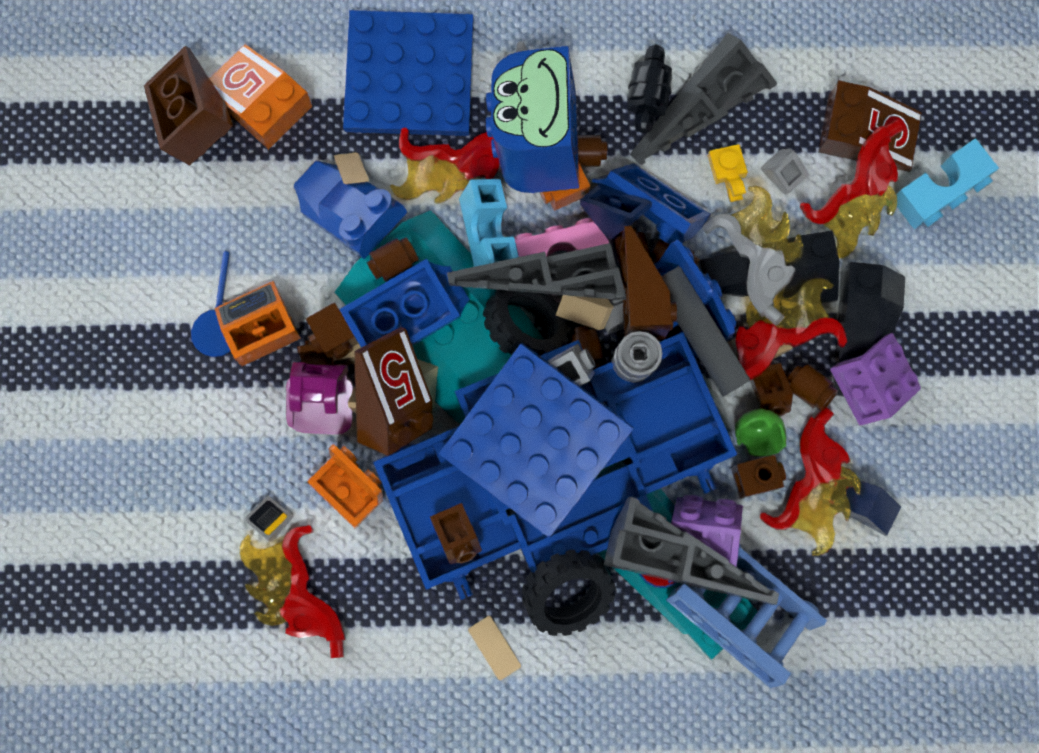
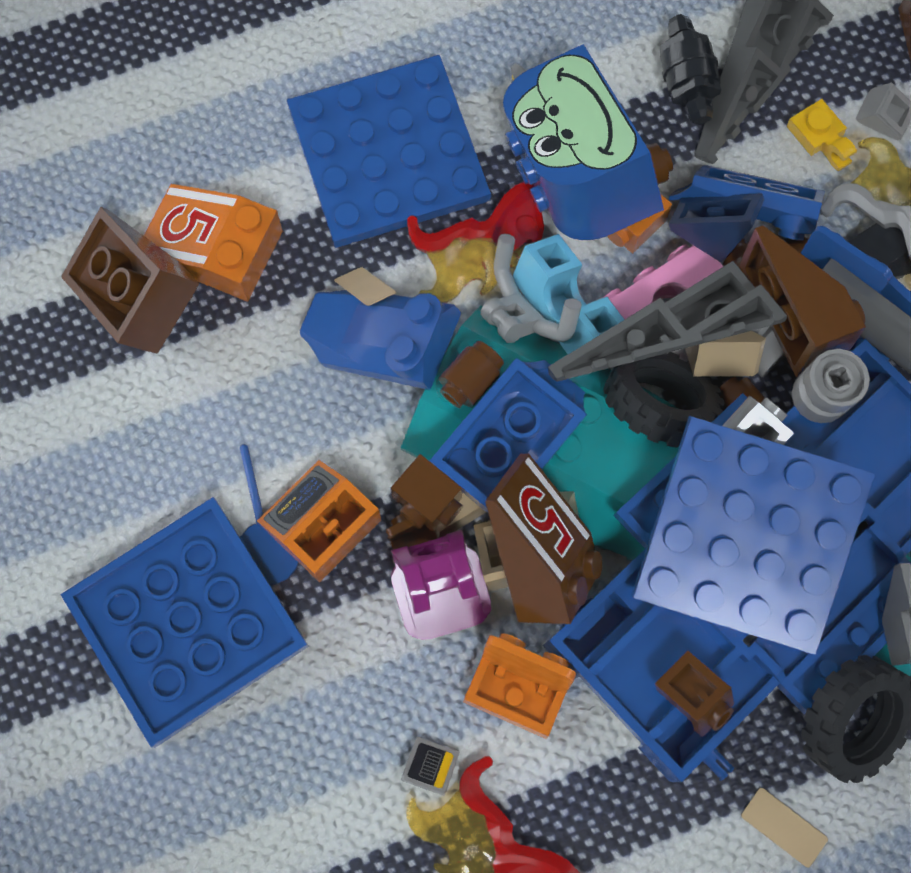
camera: 15 degrees left, 5 degrees down
none -> blue plate [60,497,309,748]
none -> light grey piece [481,234,582,343]

